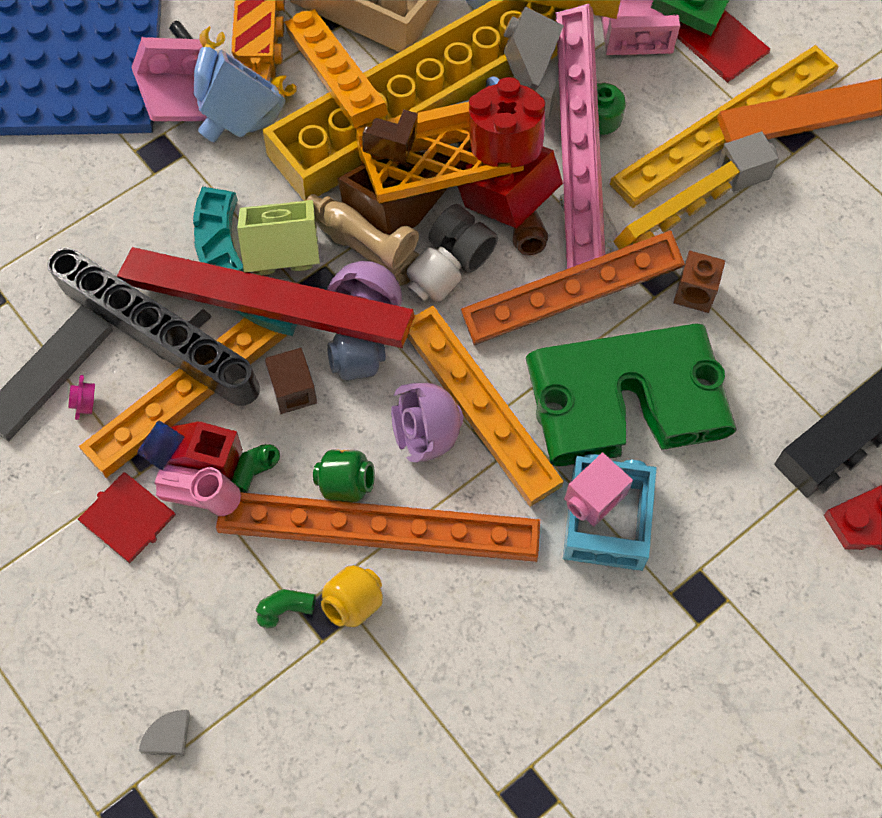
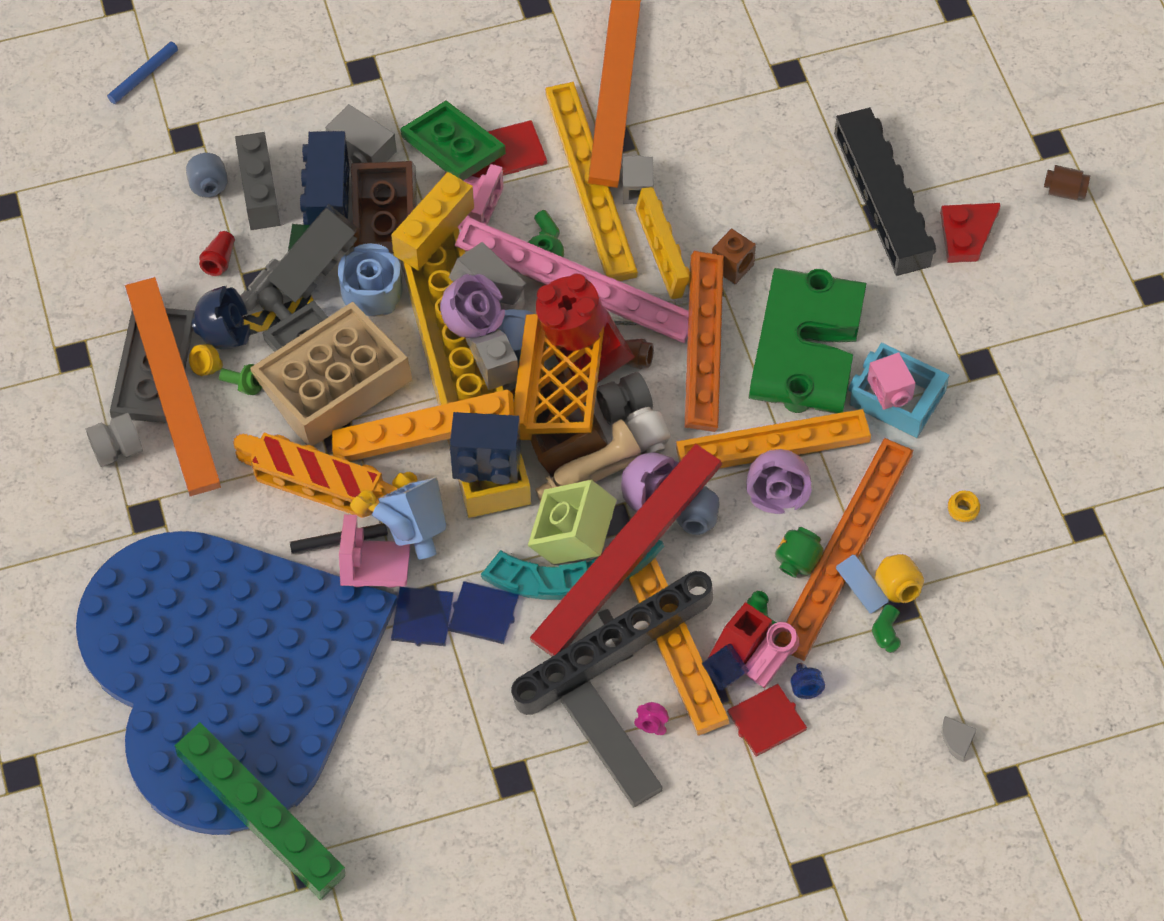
camera: 65 degrees left, 5 degrees down
reddish brown panel [265,347,317,415] -> none
reddish brown panel [362,109,418,164] -> none
none -> clear blue piece [391,586,454,647]
none -> lavender cylinder [440,274,505,338]
none -> clear blue piece [448,581,519,644]
none -> dark blue brick [450,412,521,484]
none -> light grey slope [466,329,518,390]
none -> green arm [534,210,560,238]
none -> clear blue tile [790,663,825,699]
none -> light blue sticker [836,555,889,613]
none -> yellow plate [947,490,980,522]

